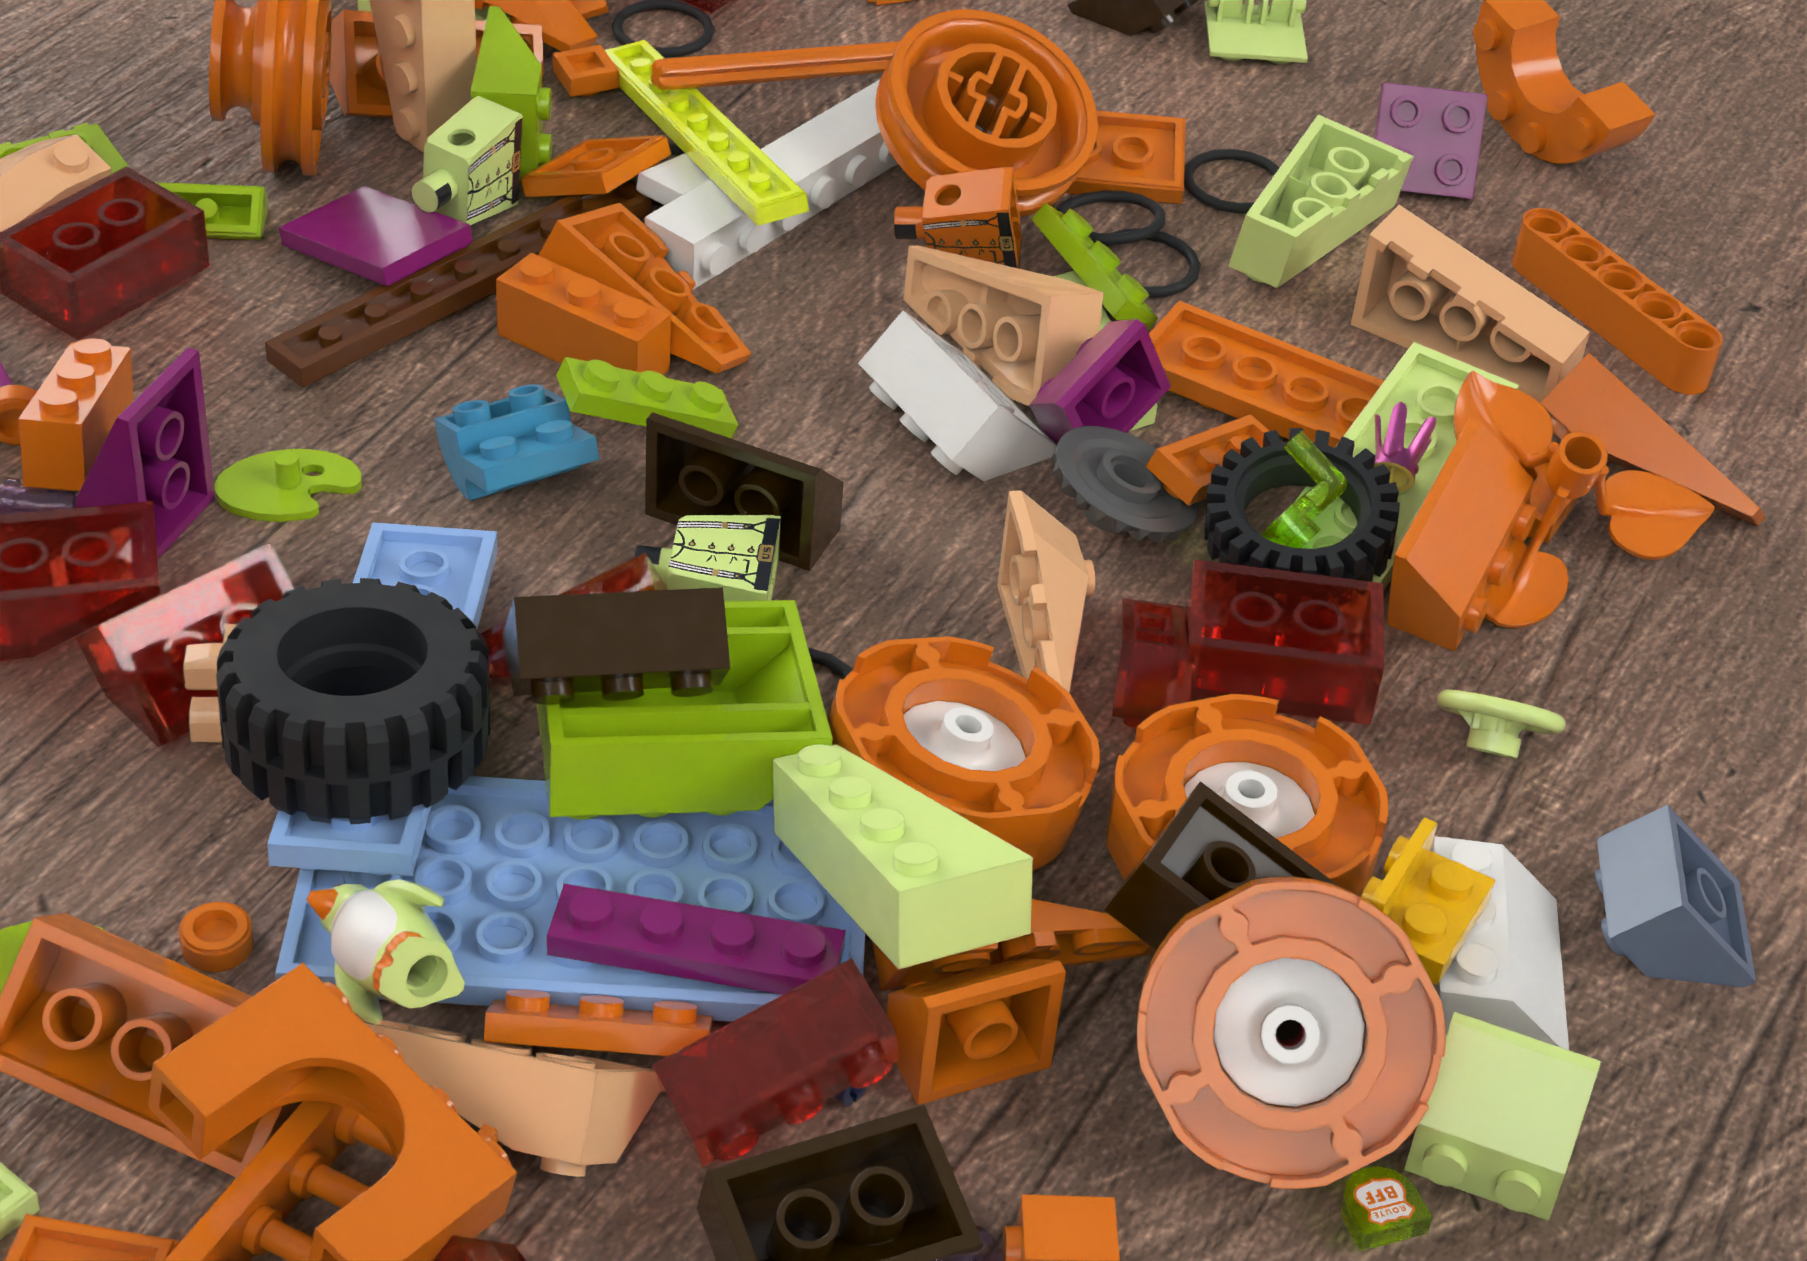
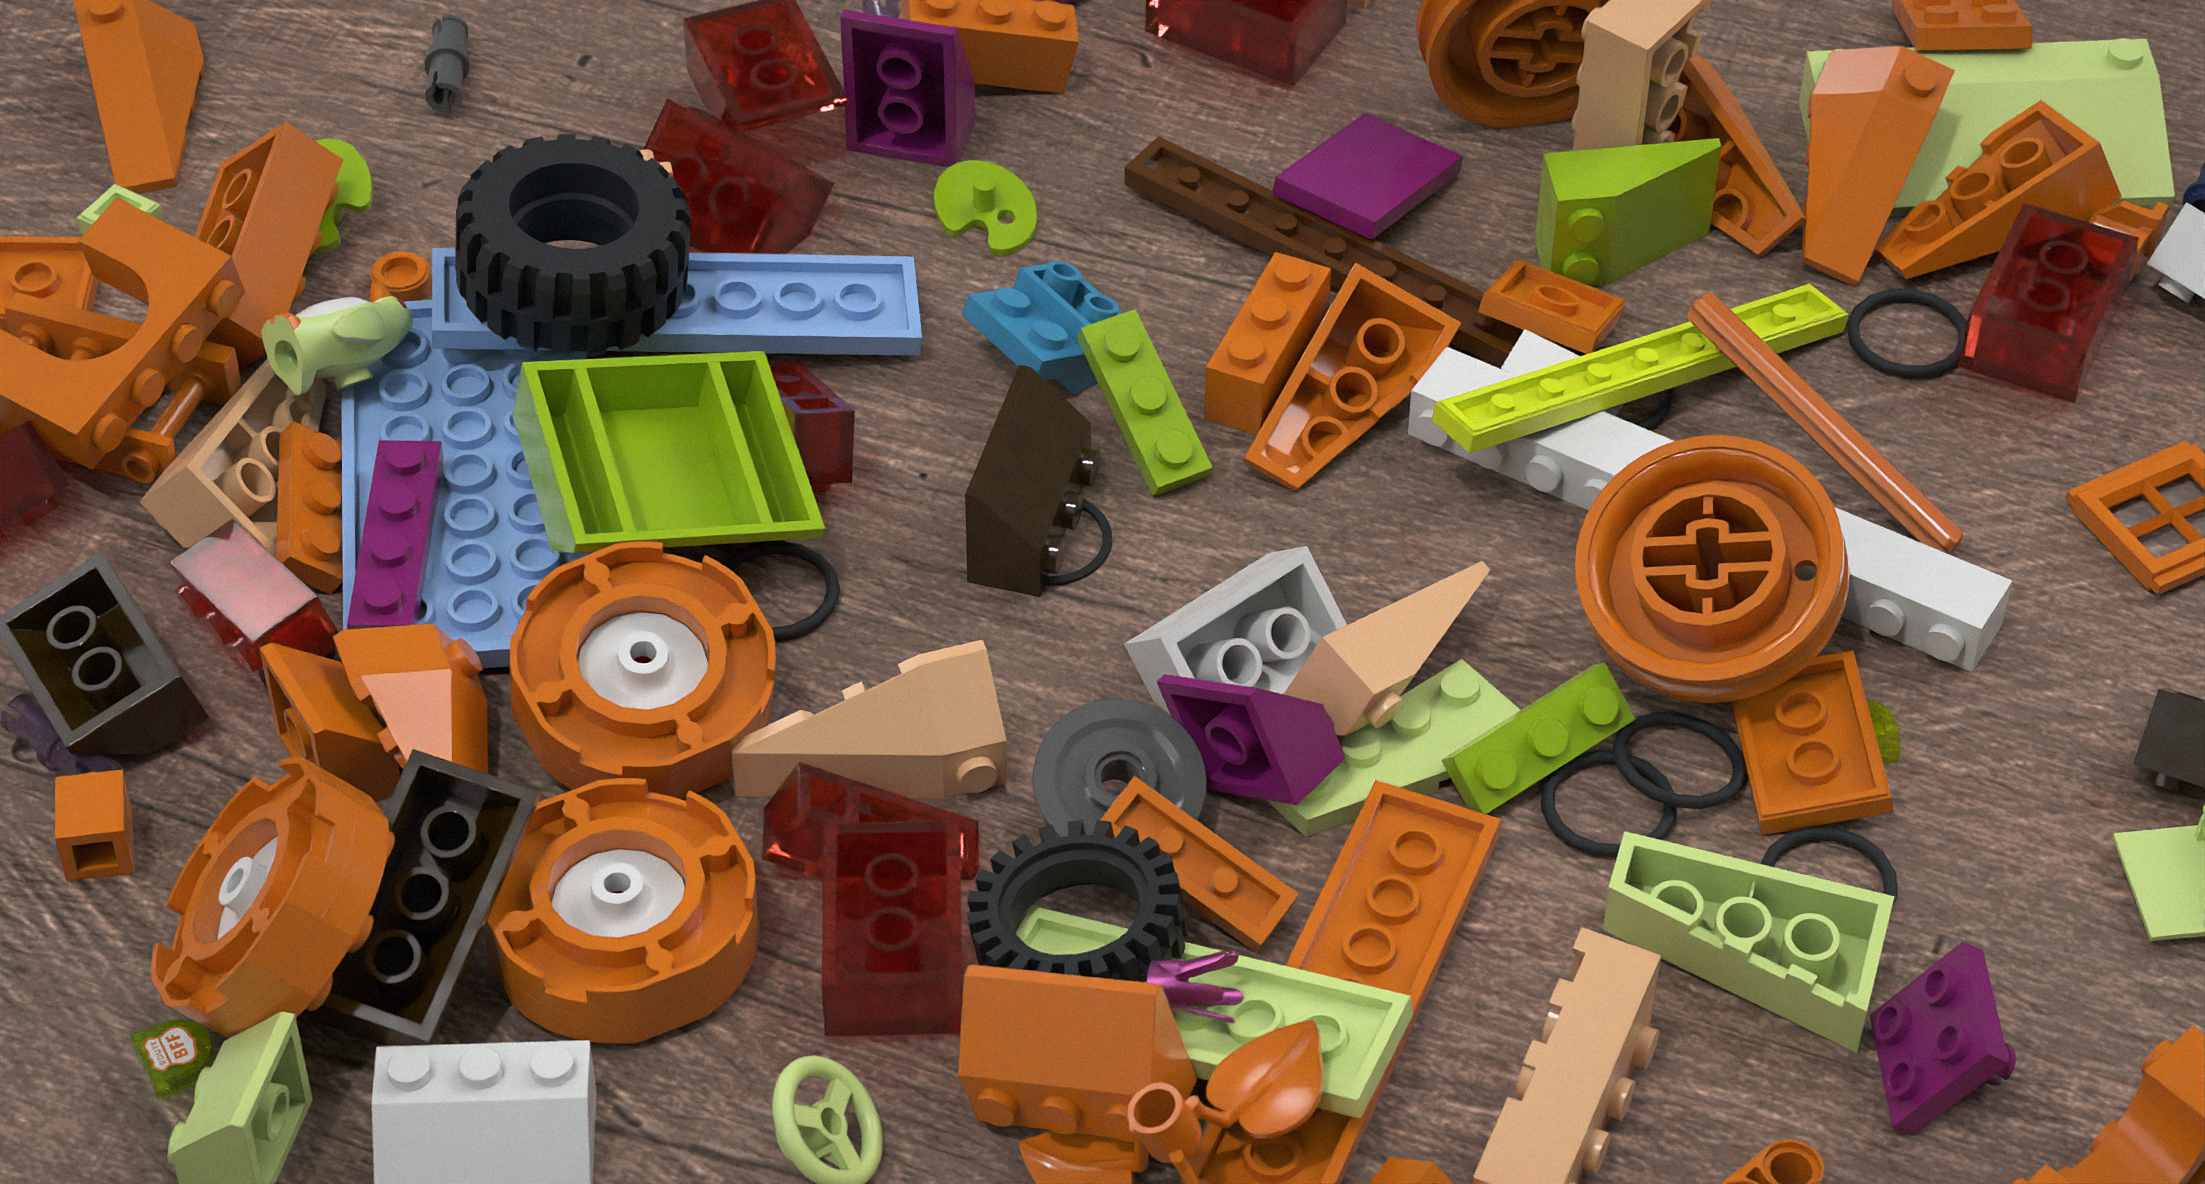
camera: 85 degrees right, 5 degrees up
lime slope [148,182,269,240] -> none
yellowish green torso [411,95,523,225] -> none
dark brown slope [502,587,731,705] -> none
orange plate [553,45,619,97] -> none
yellowish green torso [633,515,781,601] -> none
yellowish green wedge [773,744,1033,969] -> none
orange torso [894,167,1023,269] -> none
clear neon green plate [1261,431,1347,548] -> none
yellow bracket [1361,817,1496,985] -> none

